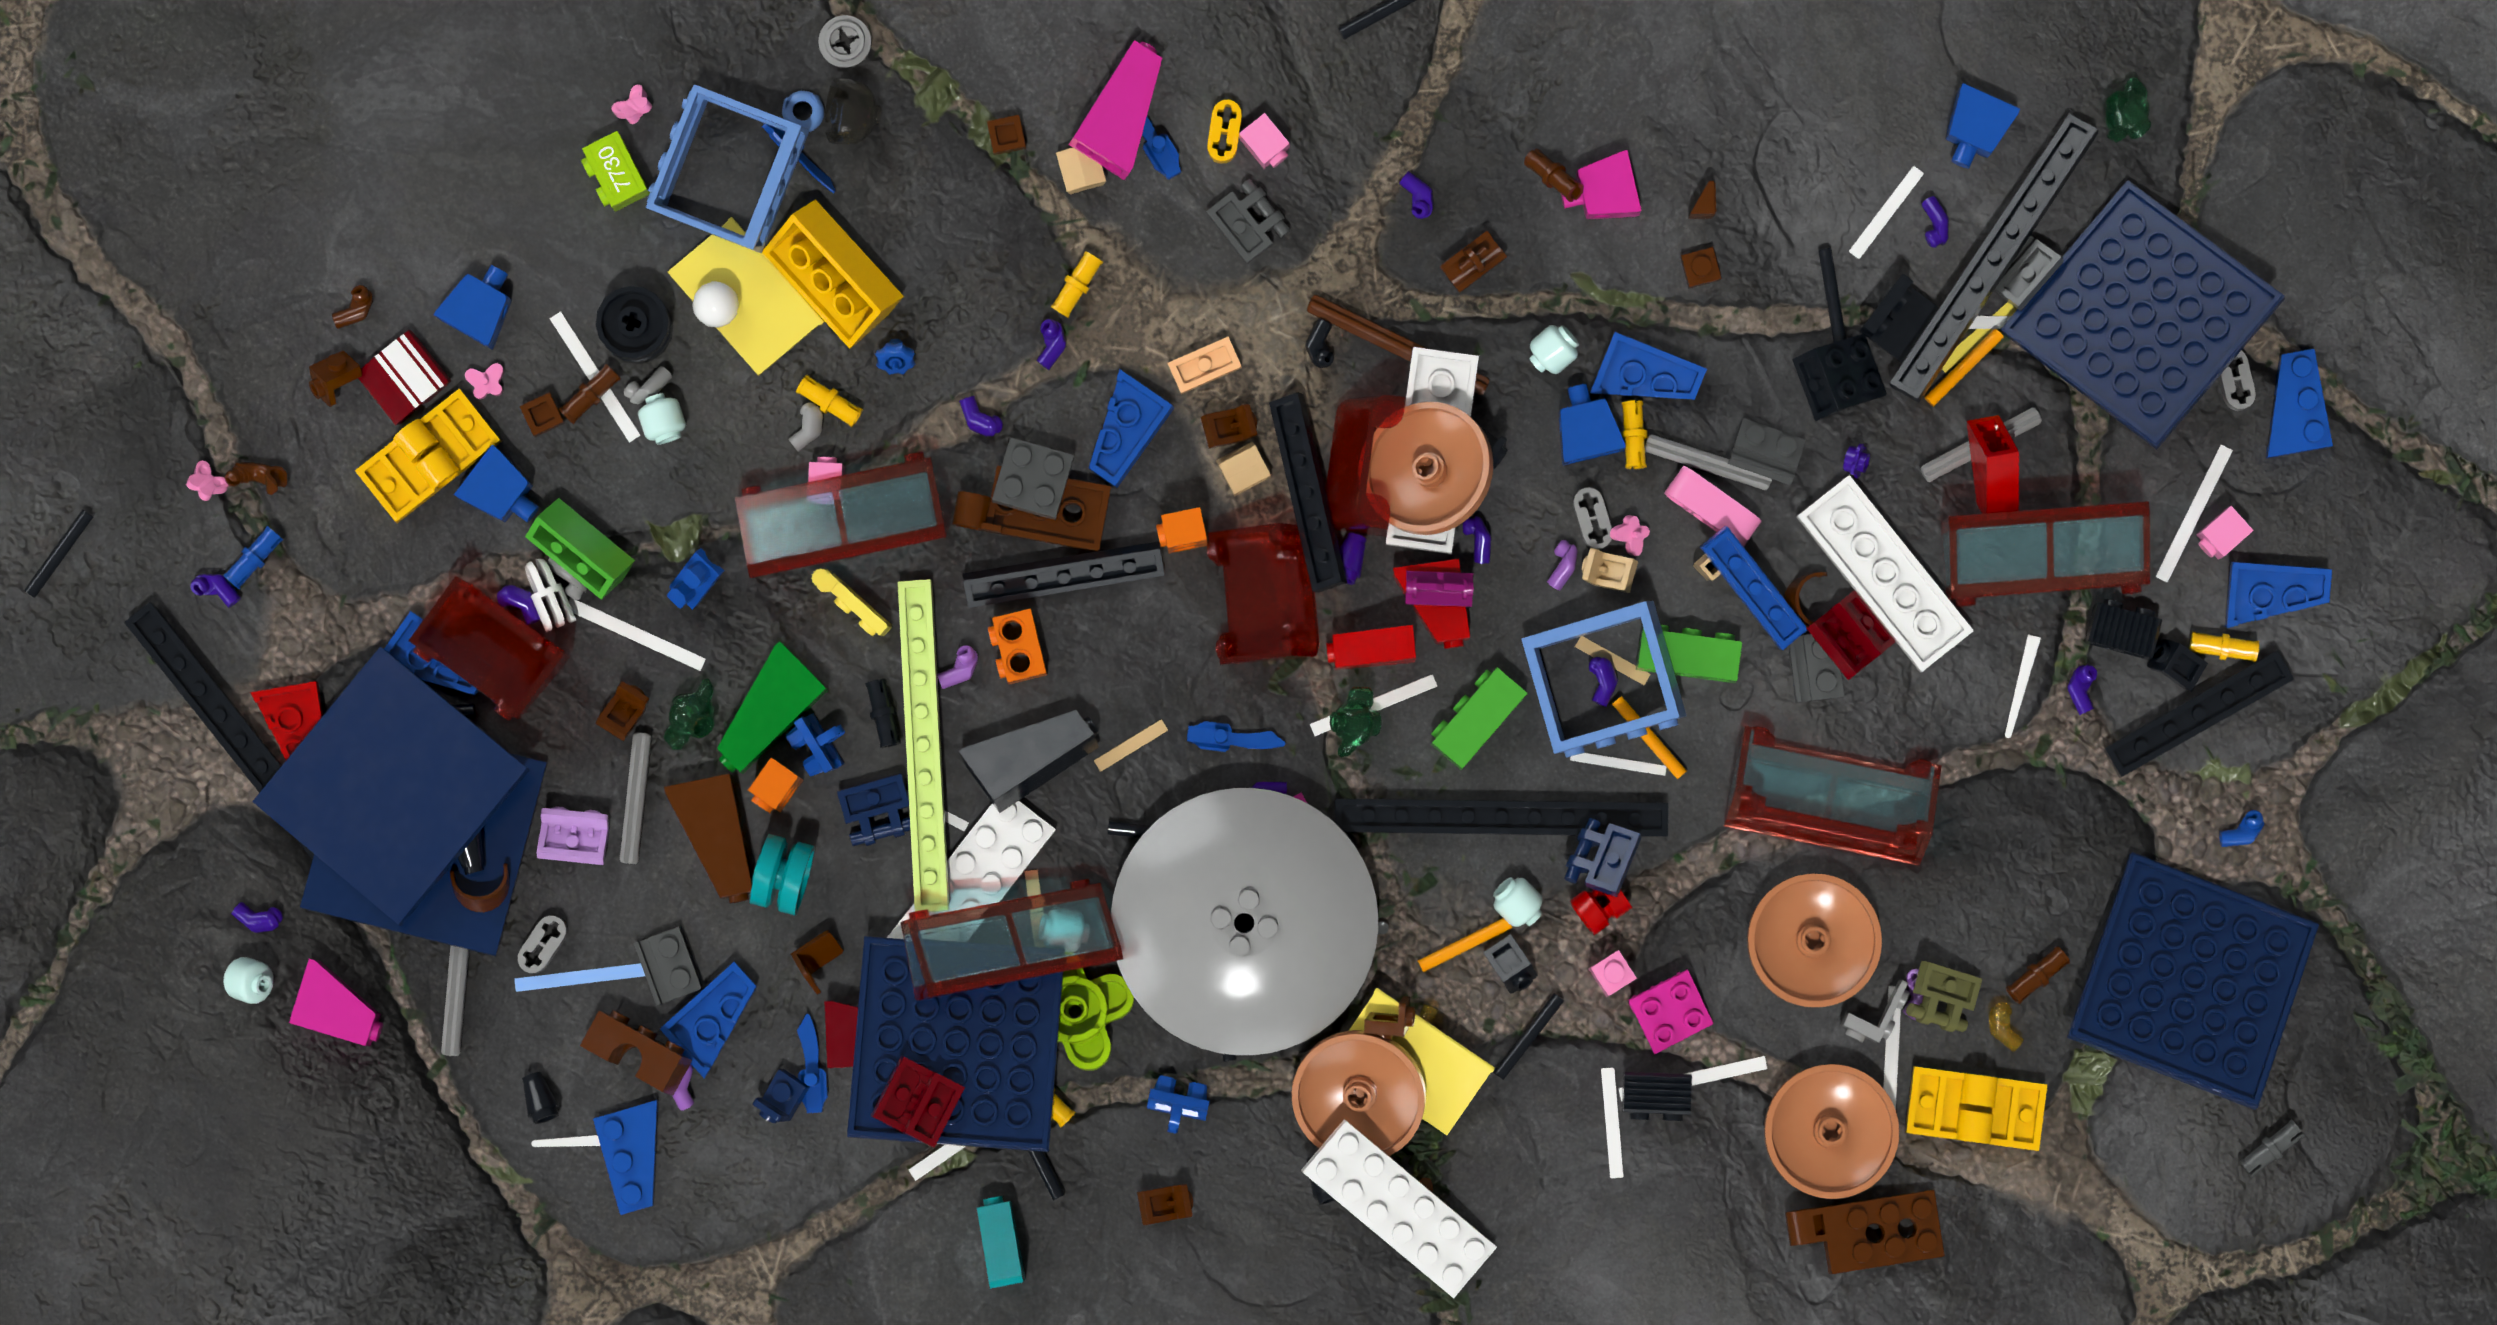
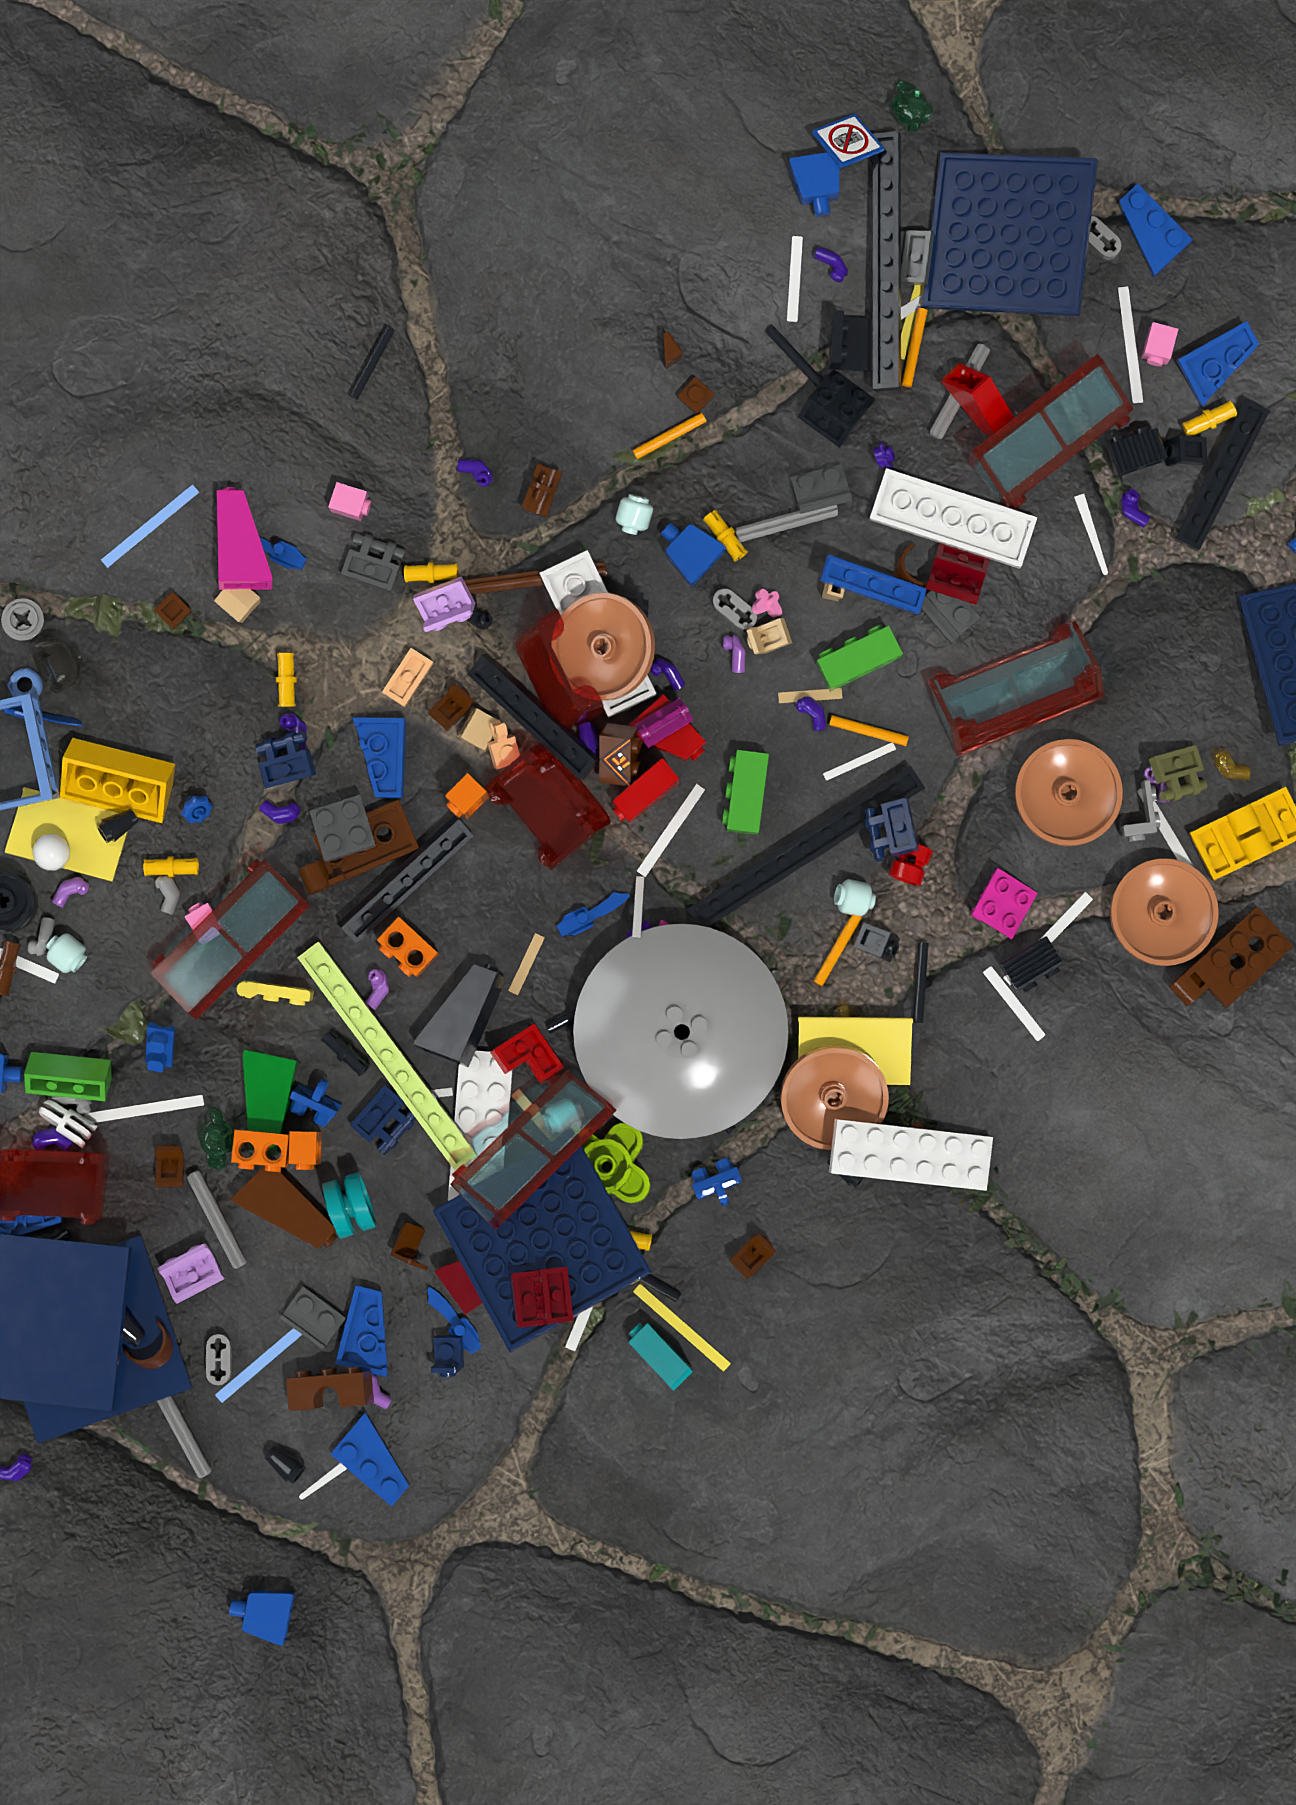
camera: 30 degrees left, 0 degrees up
light aqua head [223,957,274,1004] -> none
dark pink slope [289,959,383,1046] -> none
yellow beam [1207,100,1242,164] -> none
clear green piece [1330,687,1382,757] -> none
reddish brown bracket [1364,996,1415,1040] -> none
medium blue window [1521,601,1687,758] -> none
reddish brown pin [1524,148,1584,202] -> none
dark pink torso [1561,150,1641,219] -> none
bright pink brick [1588,950,1637,997] -> none
blue wing [1590,332,1707,400] -> none
bright pink beam [1664,466,1762,547] -> none
reddish brown pin [2006,946,2070,1004] -> none
none -> medium lavender arm [51,877,89,908]
none -> black cone [96,809,138,843]
none -> light blue sticker [101,484,199,568]
none -> blue torso [229,1590,296,1646]
none -> orange brick [231,1130,289,1172]
none -> dark blue plate [256,731,316,789]
none -> yellow pin [404,562,459,584]
none -> lavender bracket [413,576,475,632]
none -> light nougat plate [487,720,521,770]
none -> red plate [490,1024,564,1084]
none -> reddish brown brick [599,723,641,786]
none -> light orange bar [632,412,707,459]
none -> white sticker [632,876,644,938]
none -> light yellow sticker [633,1284,731,1371]
none -> piece [812,114,885,168]

